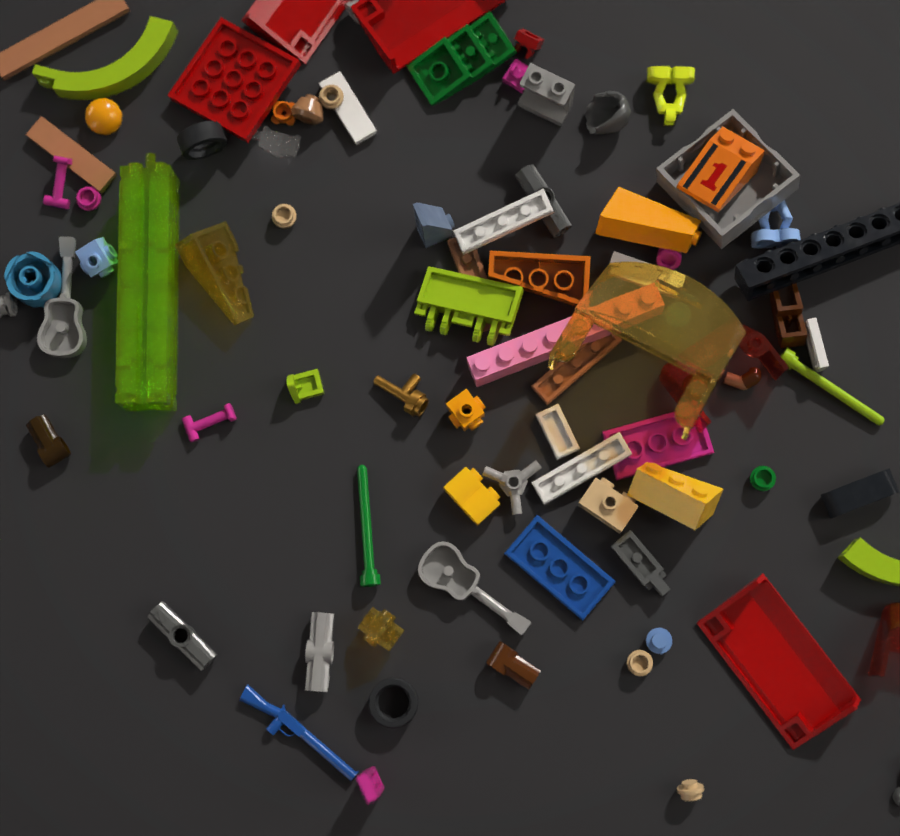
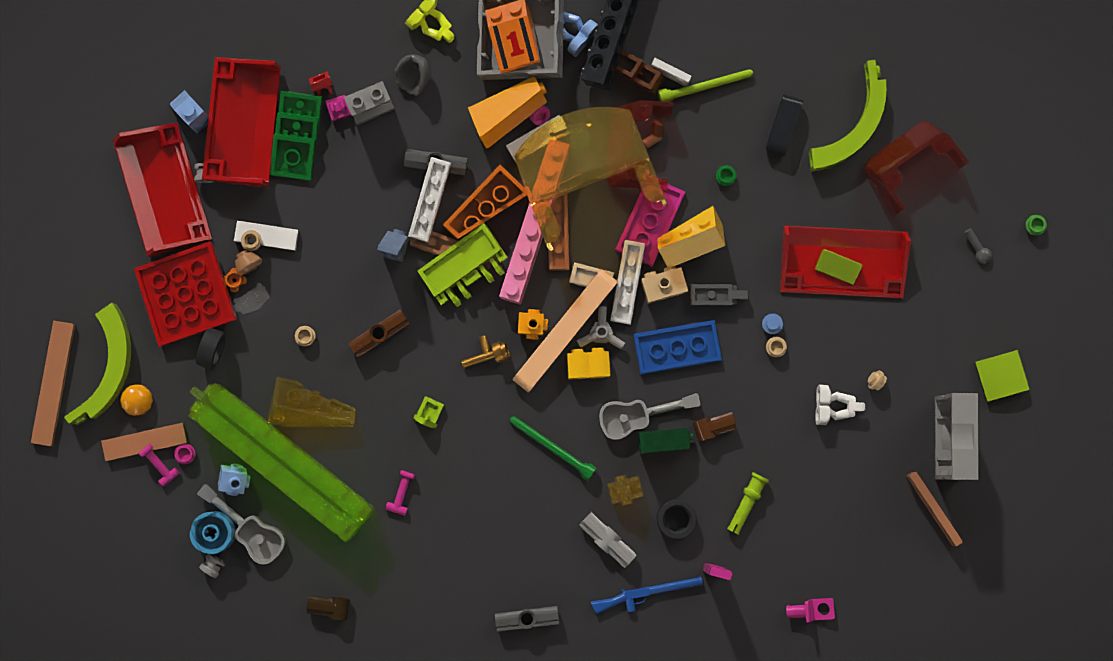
camera: 60 degrees left, 5 degrees up
none -> reddish brown piece [348,310,410,358]
none -> light nougat beam [513,269,618,393]
none -> dark green slope [637,428,693,454]
none -> lime pin [727,472,769,535]
none -> lime slope [815,249,862,284]
none -> white piece [815,385,865,425]

